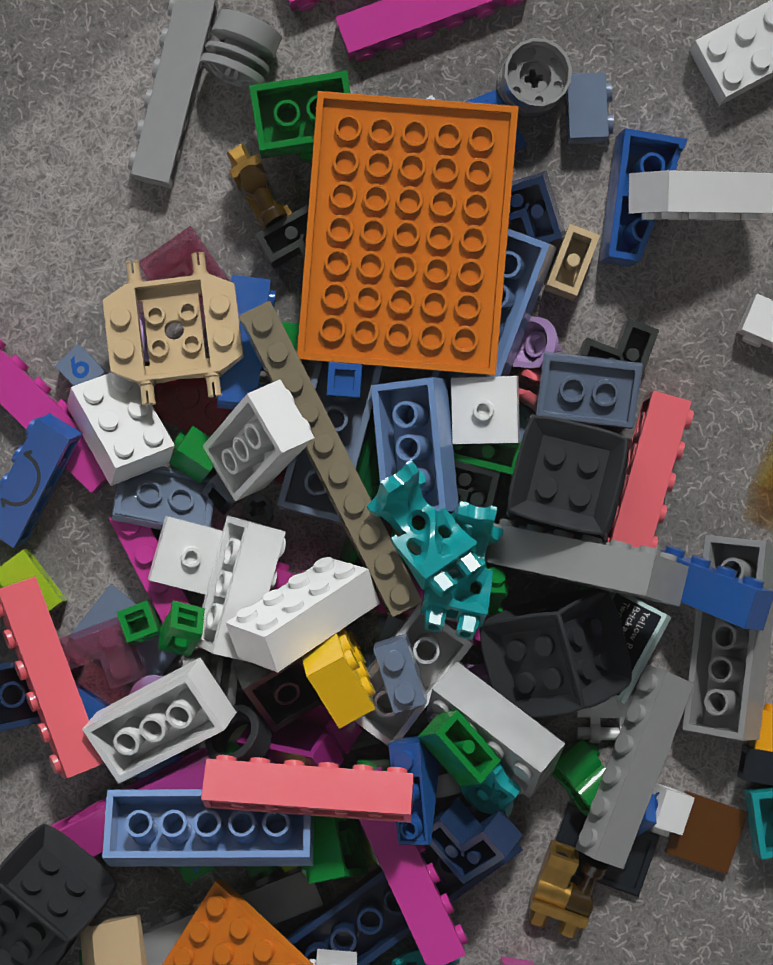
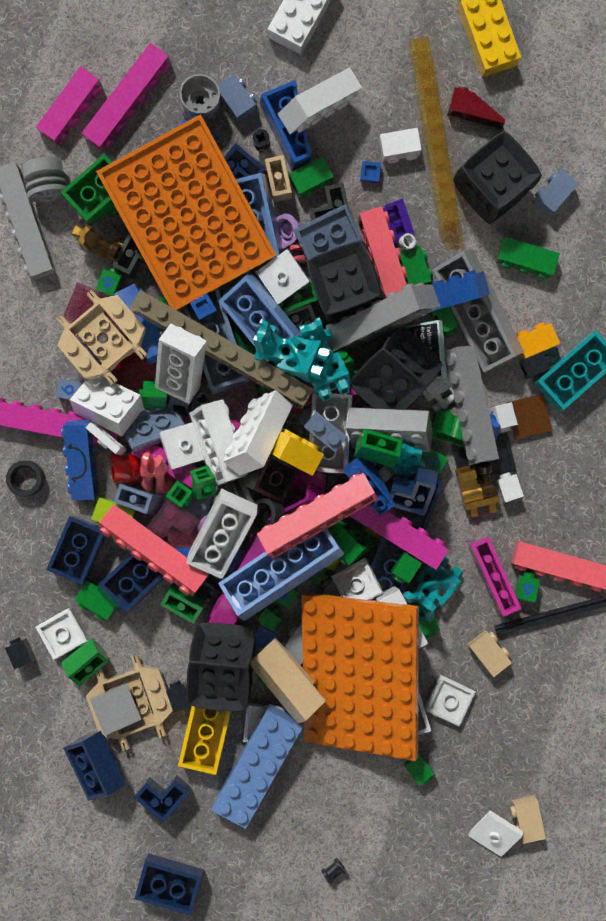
camera: 30 degrees left, 0 degrees up
none -> white plate [86,423,127,455]
none -> green brick [95,268,125,297]
none -> red helmet [110,453,141,485]
none -> sand blue brick [114,484,163,516]
none -> coral piece [139,452,175,494]
none -> green brick [160,582,206,624]
none -> black tile [196,577,222,604]
none -> black bush [253,129,270,152]
none -> blue plate [256,625,277,649]
none -> green brick [257,604,284,632]
none -> green brick [289,157,334,199]
none -> white plate [331,558,383,600]
none -> blue plate [360,161,381,184]
none -> dark purple hinge [383,198,415,245]
none -> green brick [391,552,422,584]
none -> white hinge [399,233,416,250]
none -> green brick [399,245,433,285]
none -> green brick [421,448,449,475]
none -> green brick [431,306,459,338]
none -> white brick [495,472,524,502]

